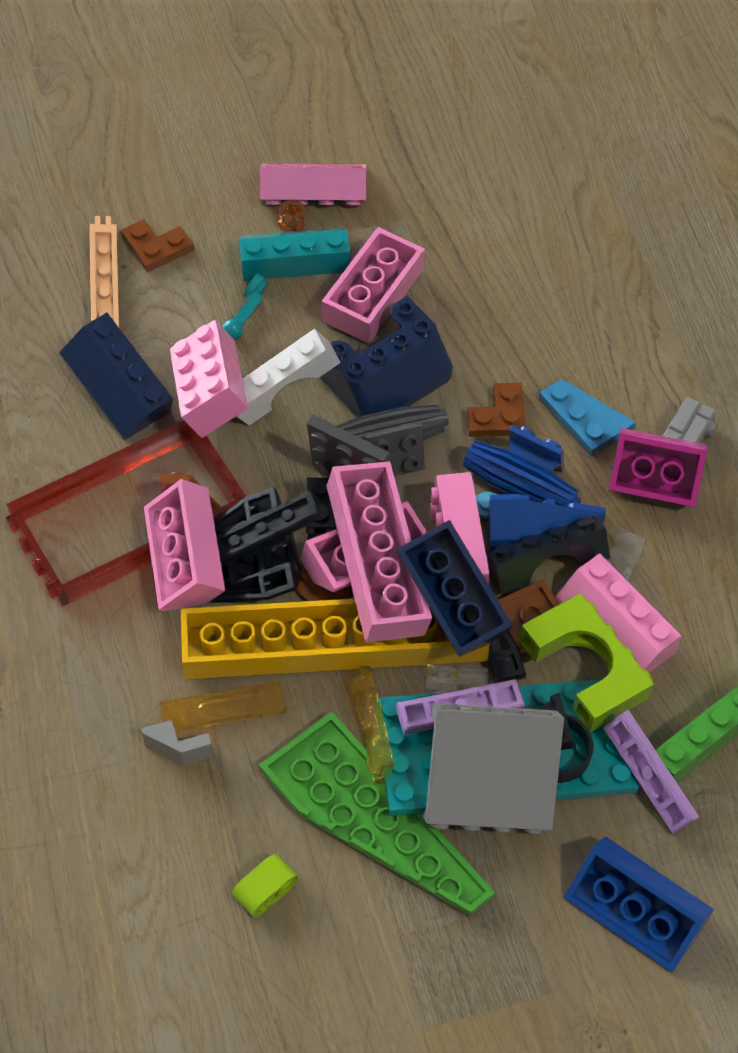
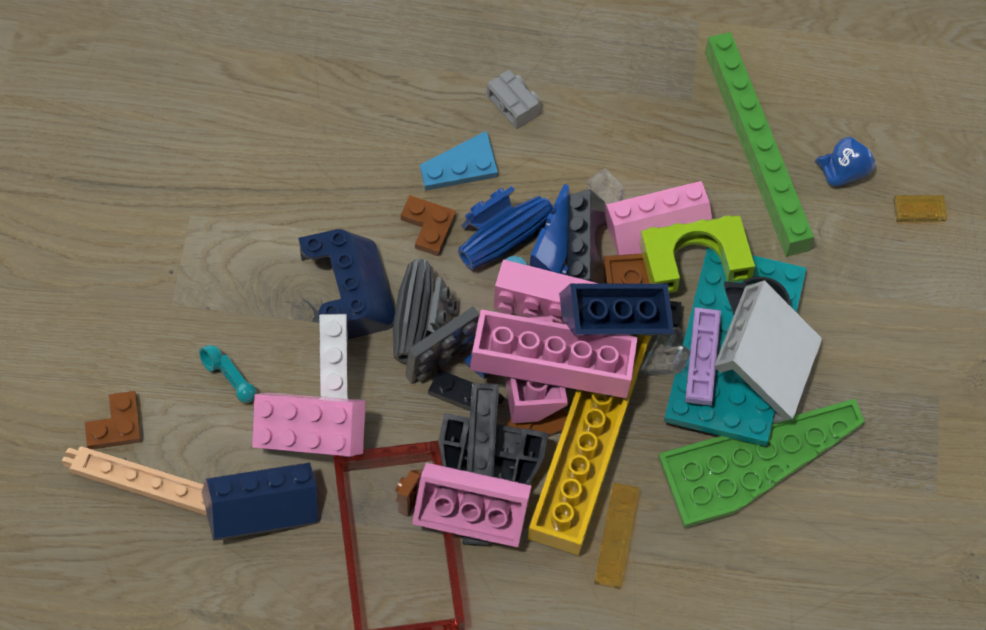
camera: 70 degrees left, 5 degrees up
light grey slope [141,720,213,766] -> none
lime beam [232,853,299,918] -> none
teal slope [238,227,350,281] -> none
bright pink slope [260,164,366,205] -> none
clear orange wheel [279,200,305,232] -> none
bright pink brick [322,227,425,344] -> none
clear yellow plate [350,666,394,784] -> none
blue slope [563,836,714,972] -> none
lavender plate [603,710,699,834] -> none
dark pink brick [609,428,707,507] -> none

